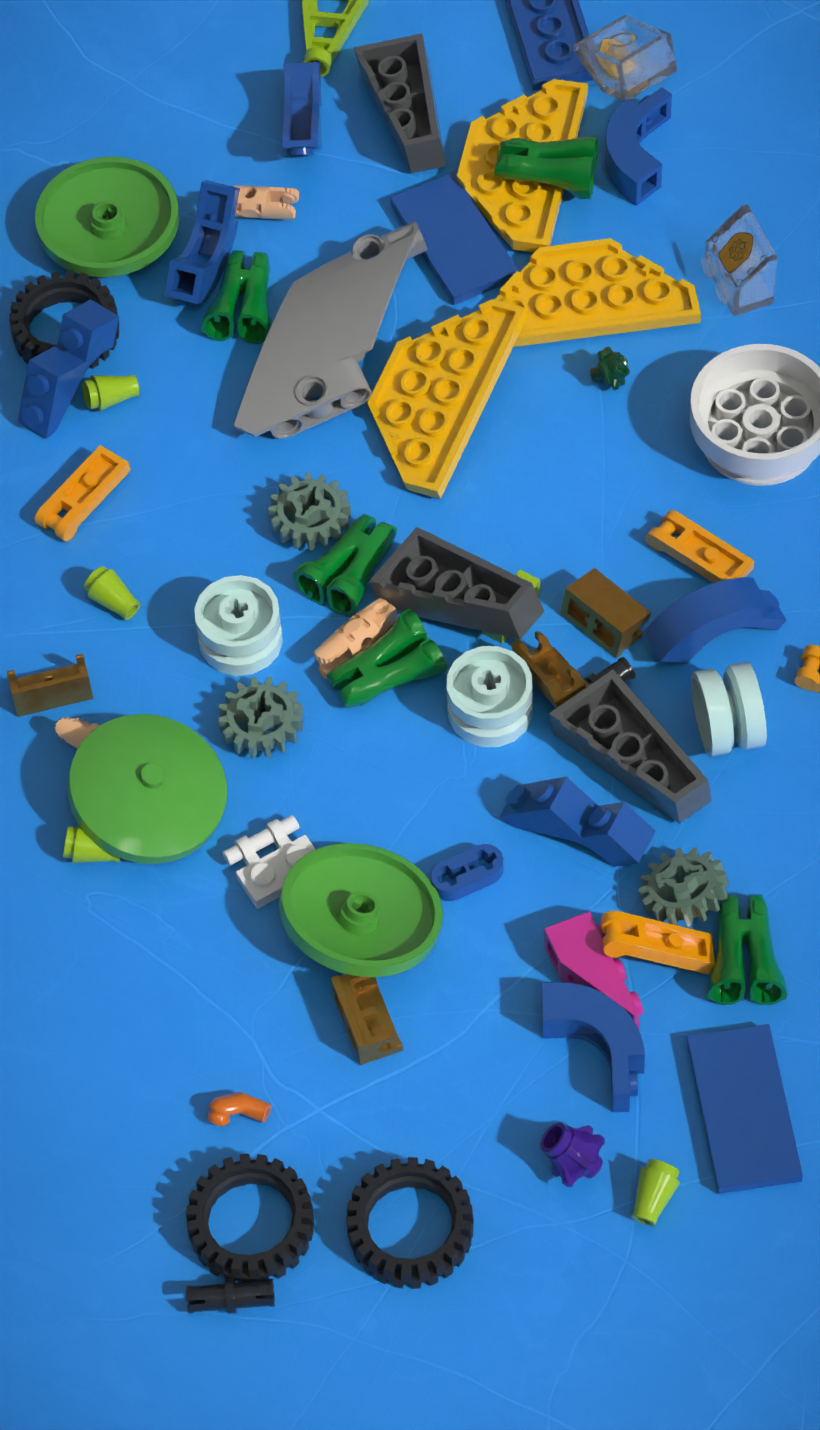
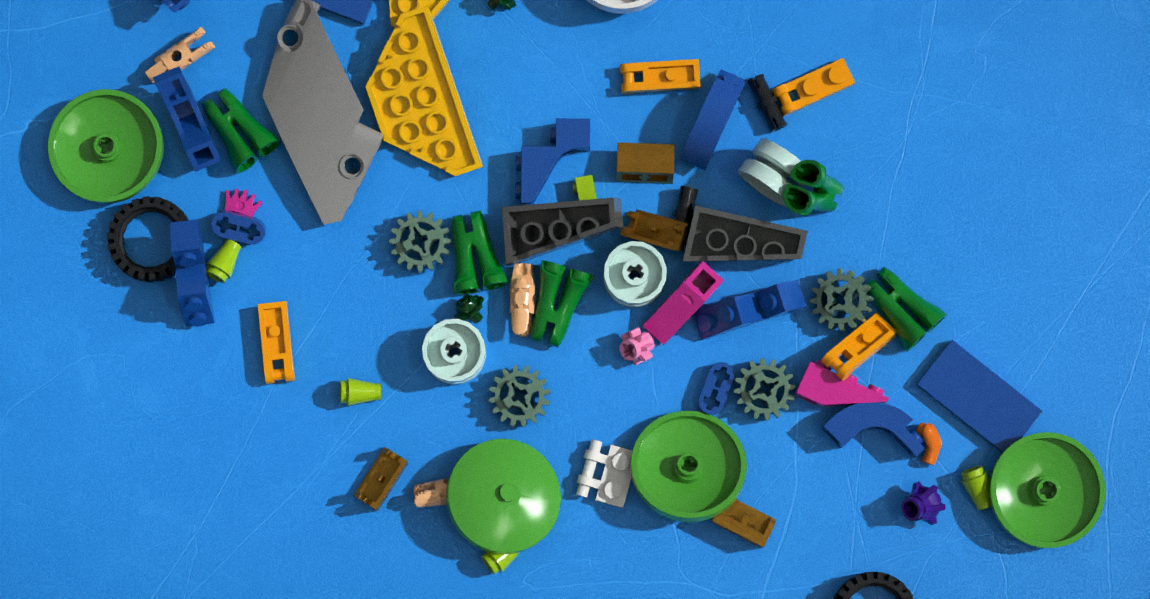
camera: 50 degrees left, 25 degrees up
none -> blue beam [211,210,266,245]
none -> dark pink piece [225,189,262,217]
none -> dark green plant [454,294,484,324]
none -> blue arch [516,118,590,205]
none -> bright pink gear [619,327,655,365]
none -> dark pink slope [642,261,724,345]
none -> sand green gear [733,358,796,421]
none -> black pin [747,74,788,133]
none -> green piece [783,160,844,215]
none -> orange arm [916,423,942,466]
none -> bright green dish [989,432,1106,548]

